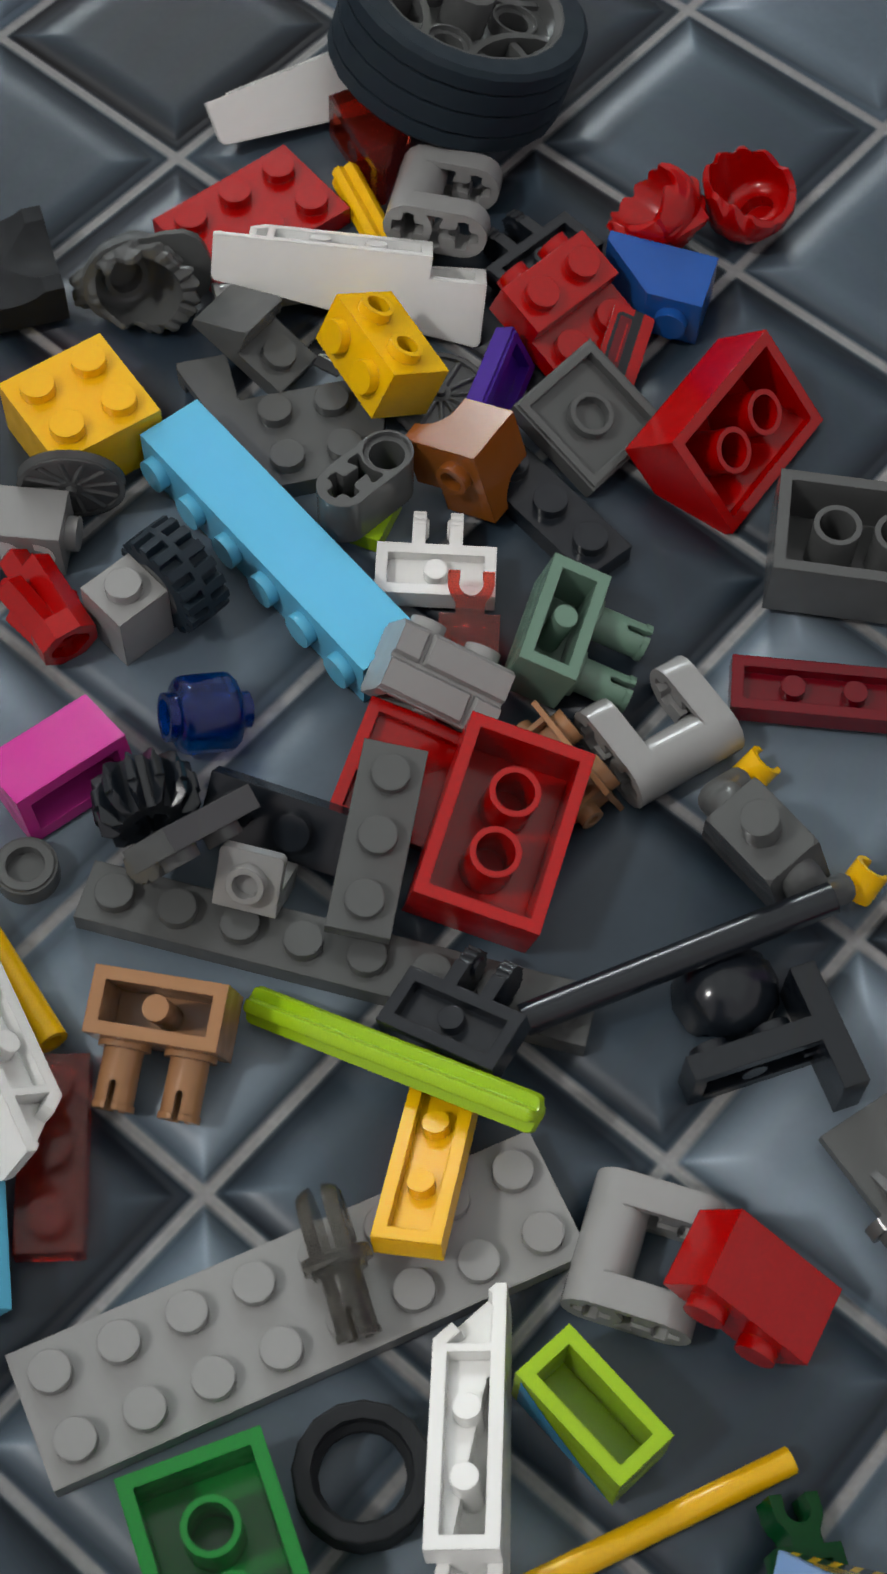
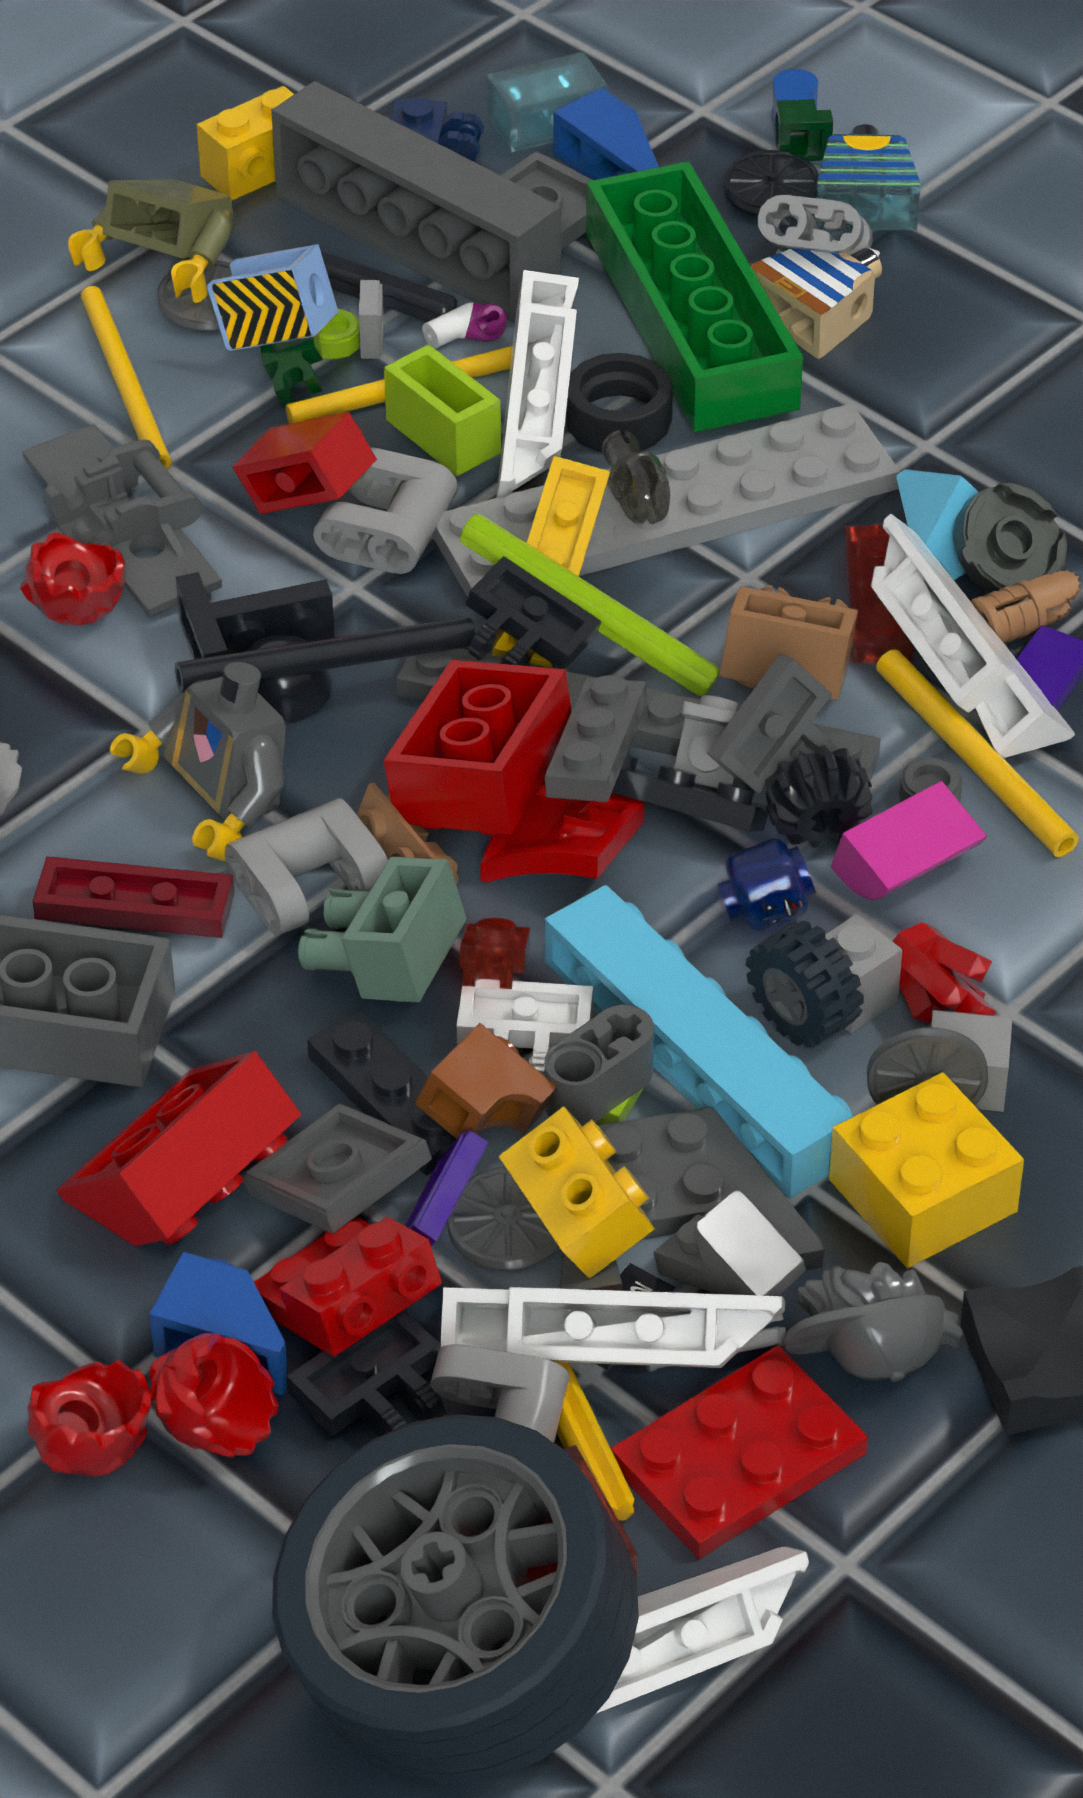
camera: 175 degrees left, 15 degrees down
light grey brick [360,614,515,733] -> none
sticker [600,303,655,385] -> none

